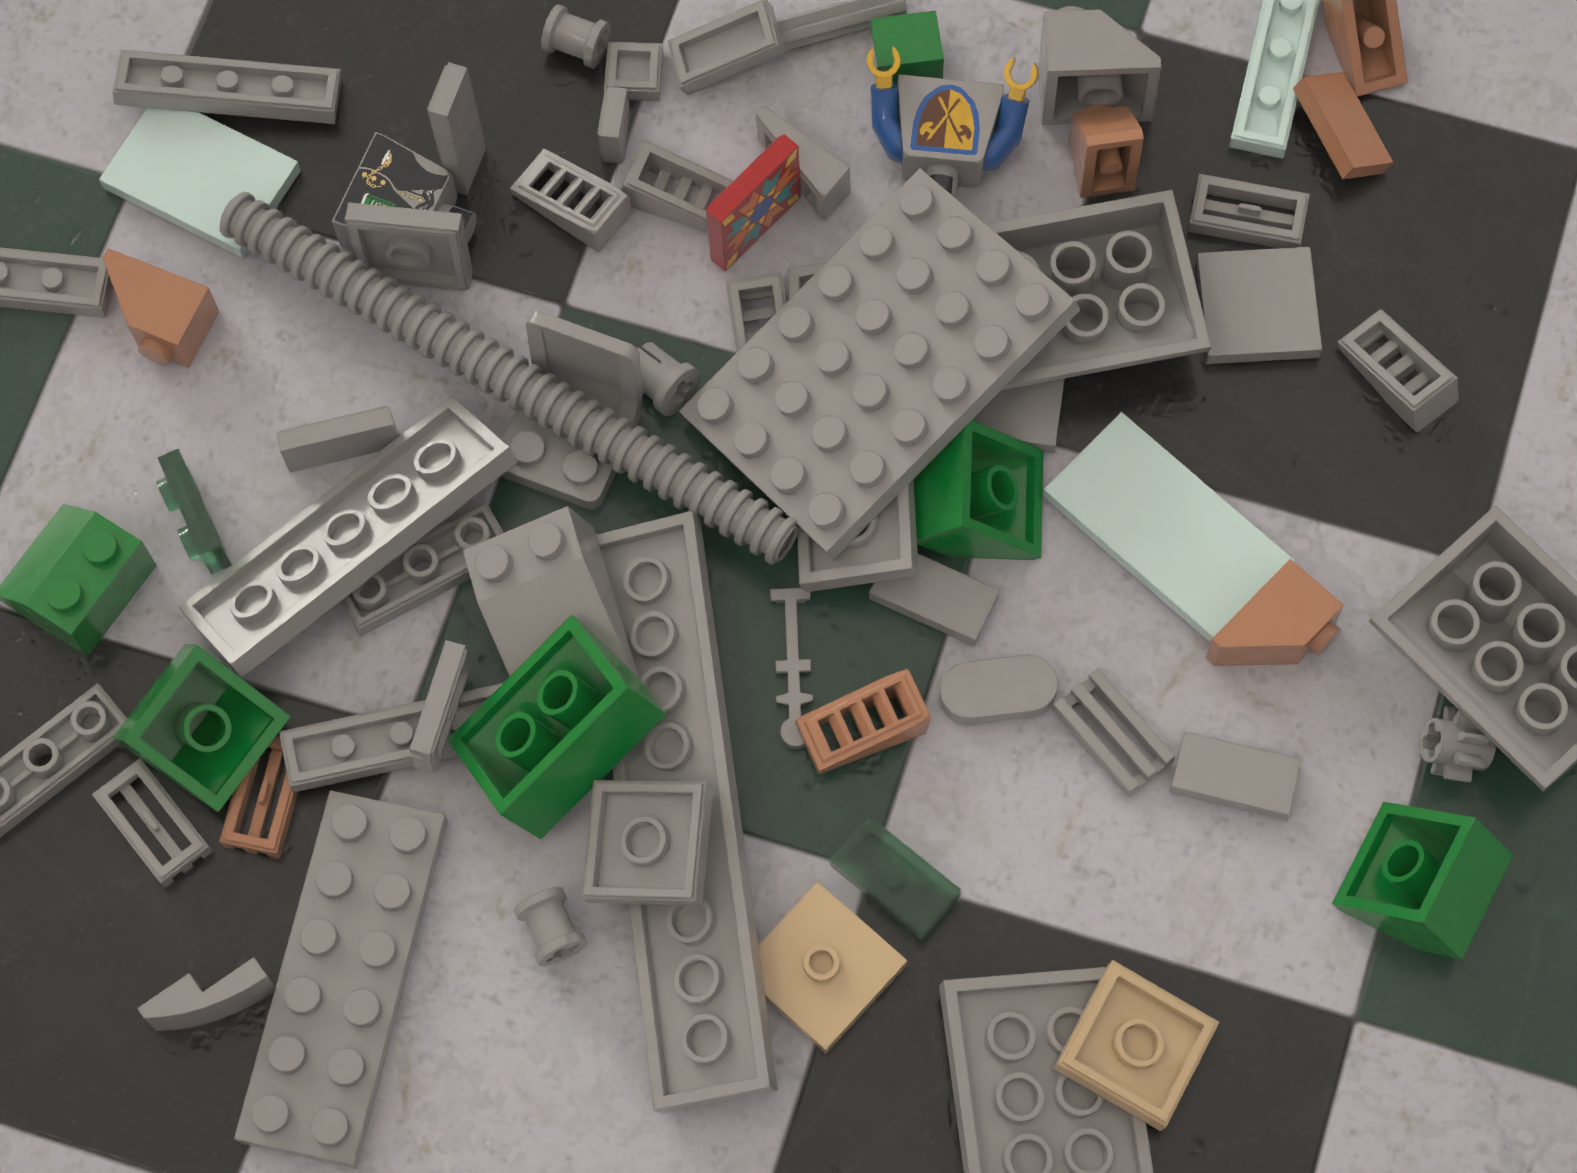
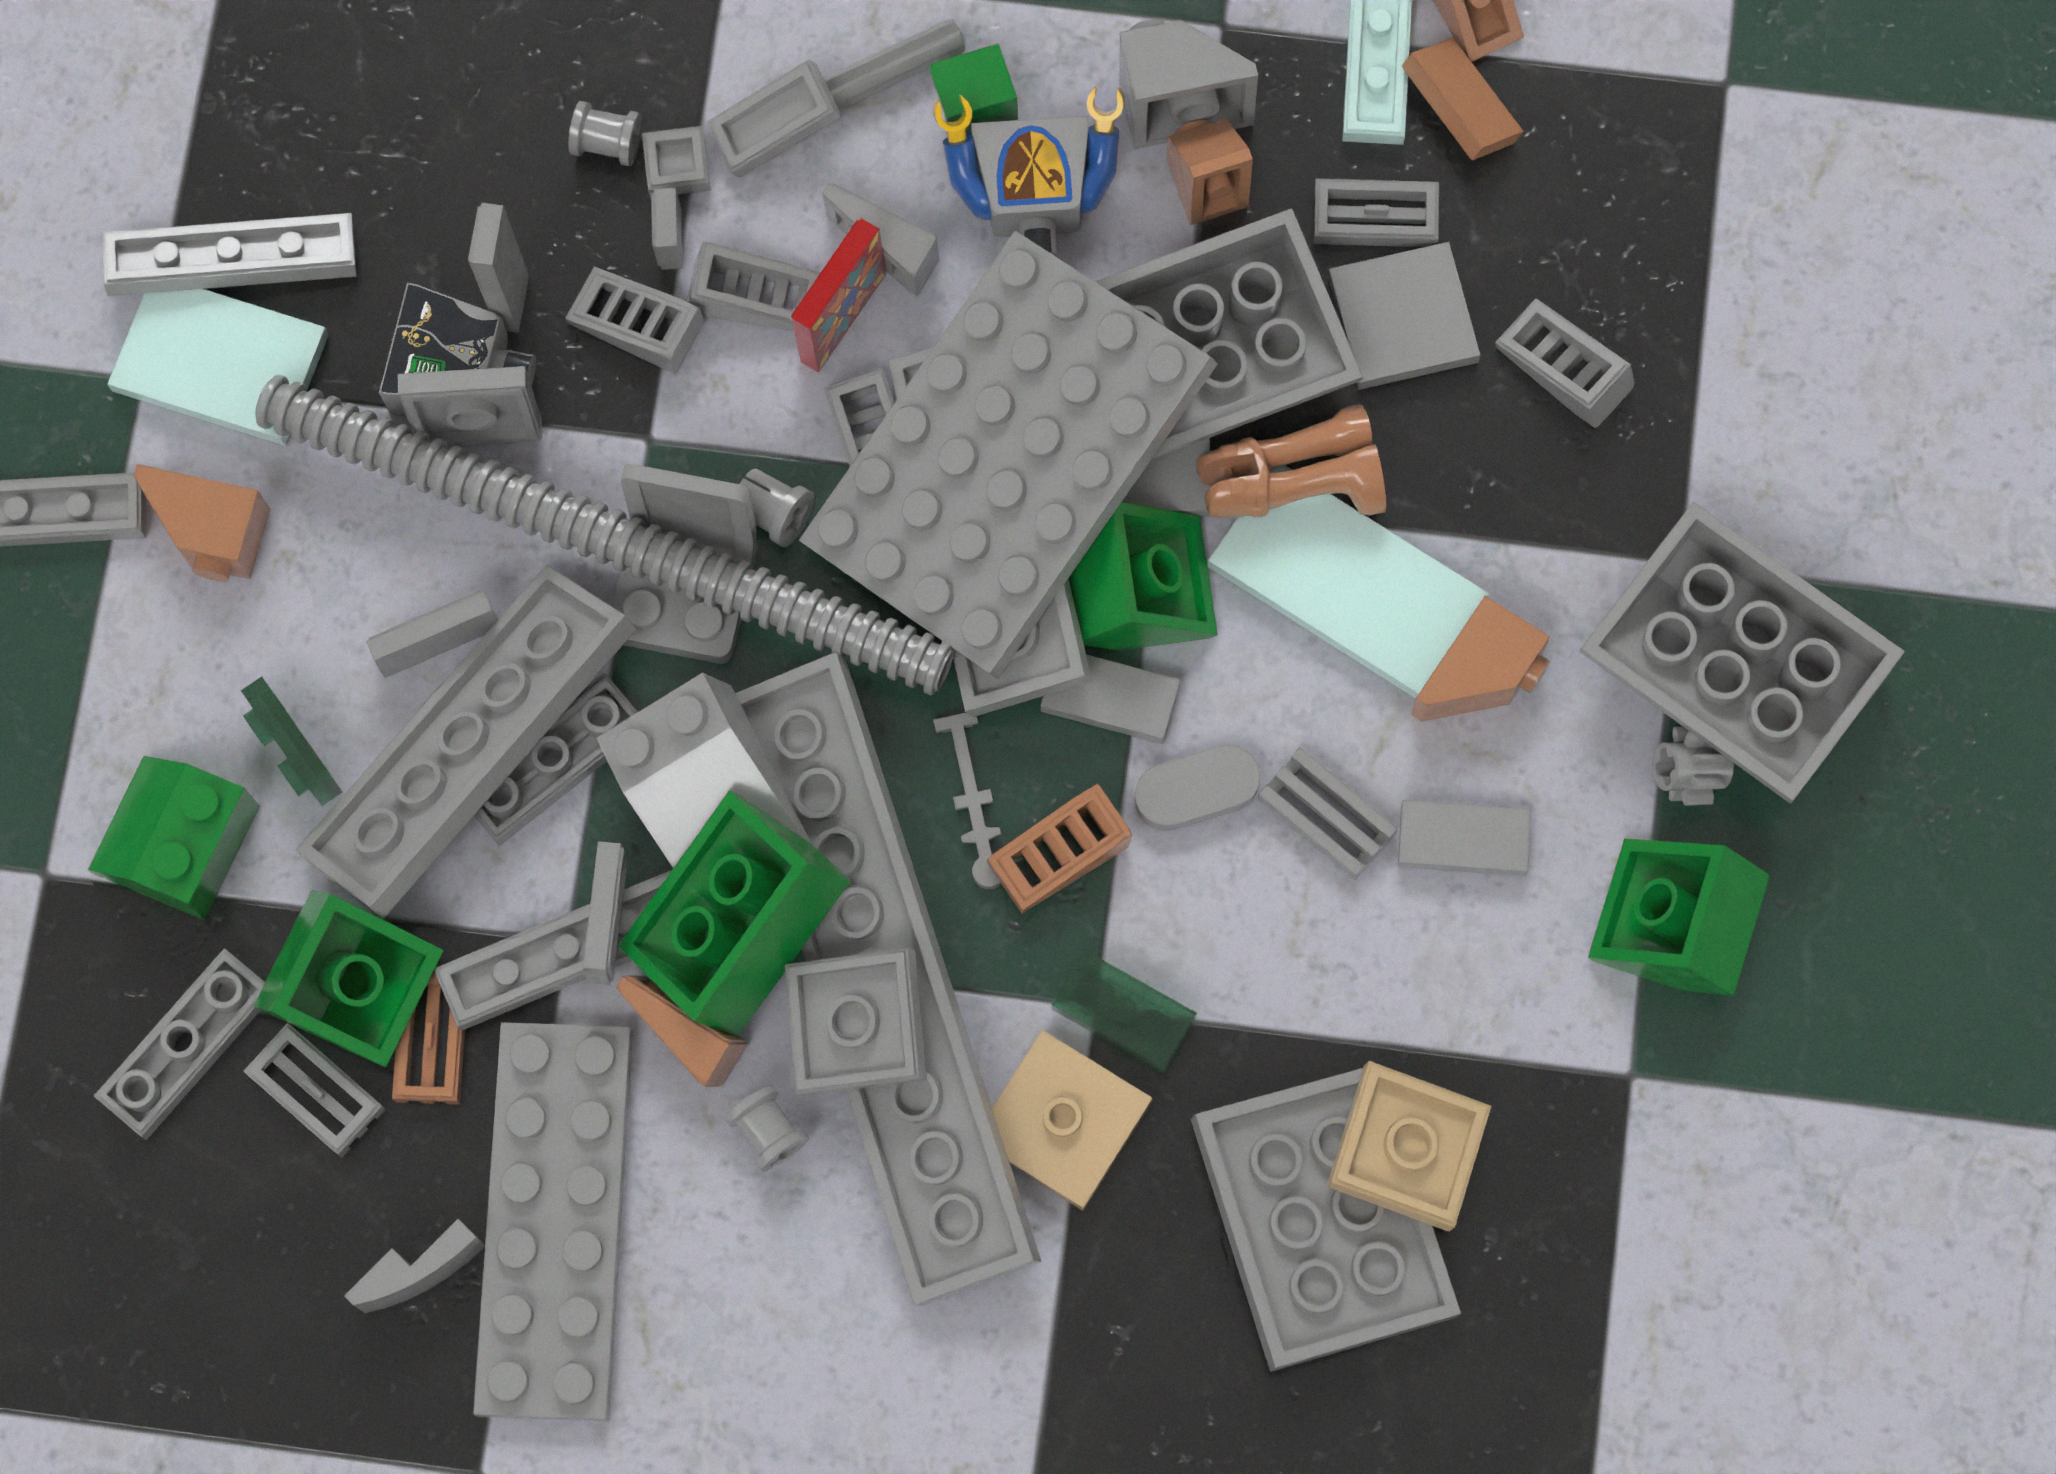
camera: 10 degrees left, 5 degrees up
none -> nougat slope [616,975,748,1087]
none -> nougat piece [1196,404,1386,518]

